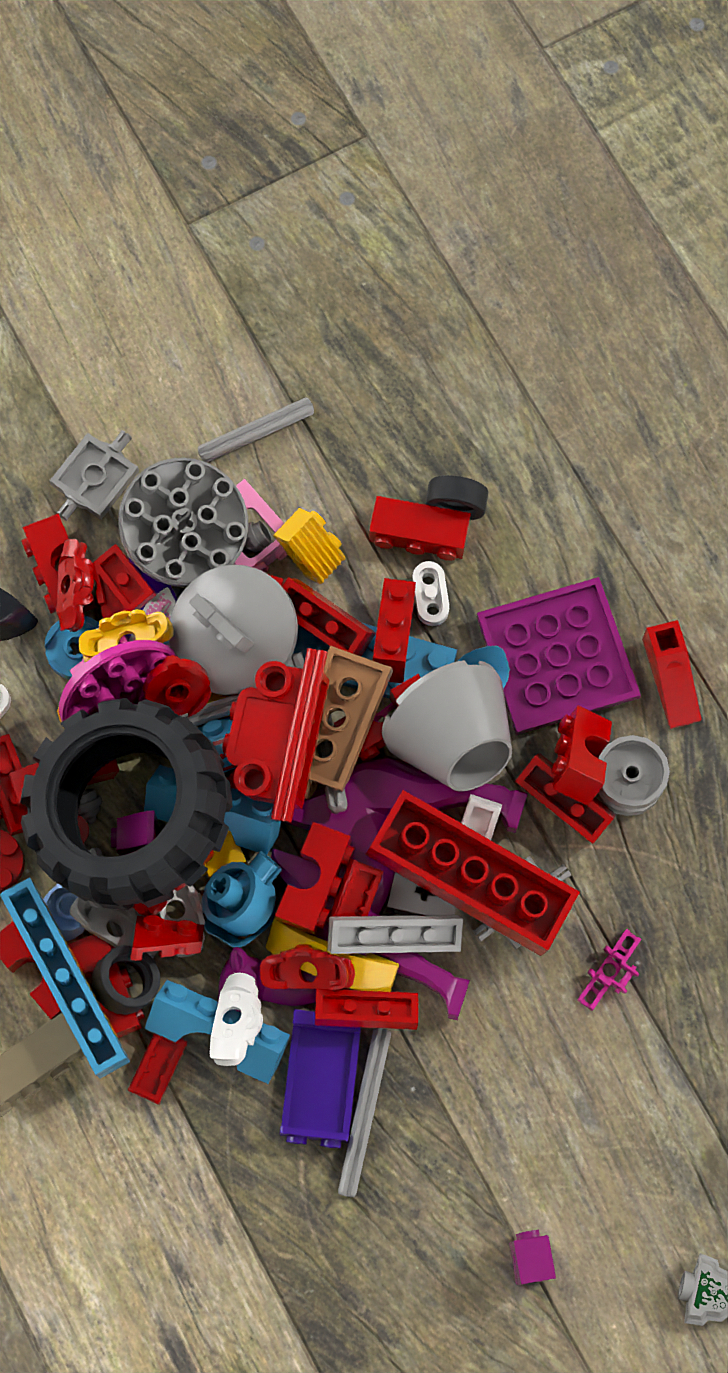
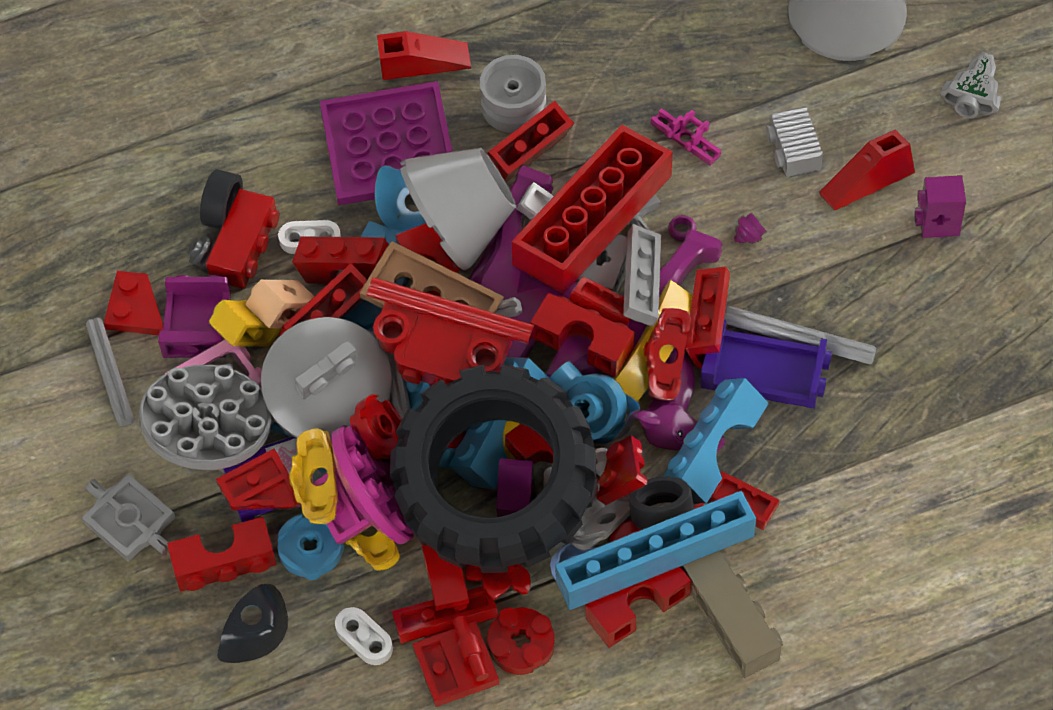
camera: 80 degrees left, 15 degrees down
red piece [57,539,94,632] -> none
white piece [210,973,263,1066] -> none
red arch [551,705,612,806] -> none
none -> red wing [103,271,164,335]
none -> magenta panel [158,275,231,358]
none -> dark grey plate [188,236,216,273]
none -> light nougat brick [245,279,315,328]
none -> magenta piece [668,215,697,242]
none -> magenta plate [734,212,767,244]
none -> light grey brick [766,107,823,178]
none -> red slope [819,130,915,211]

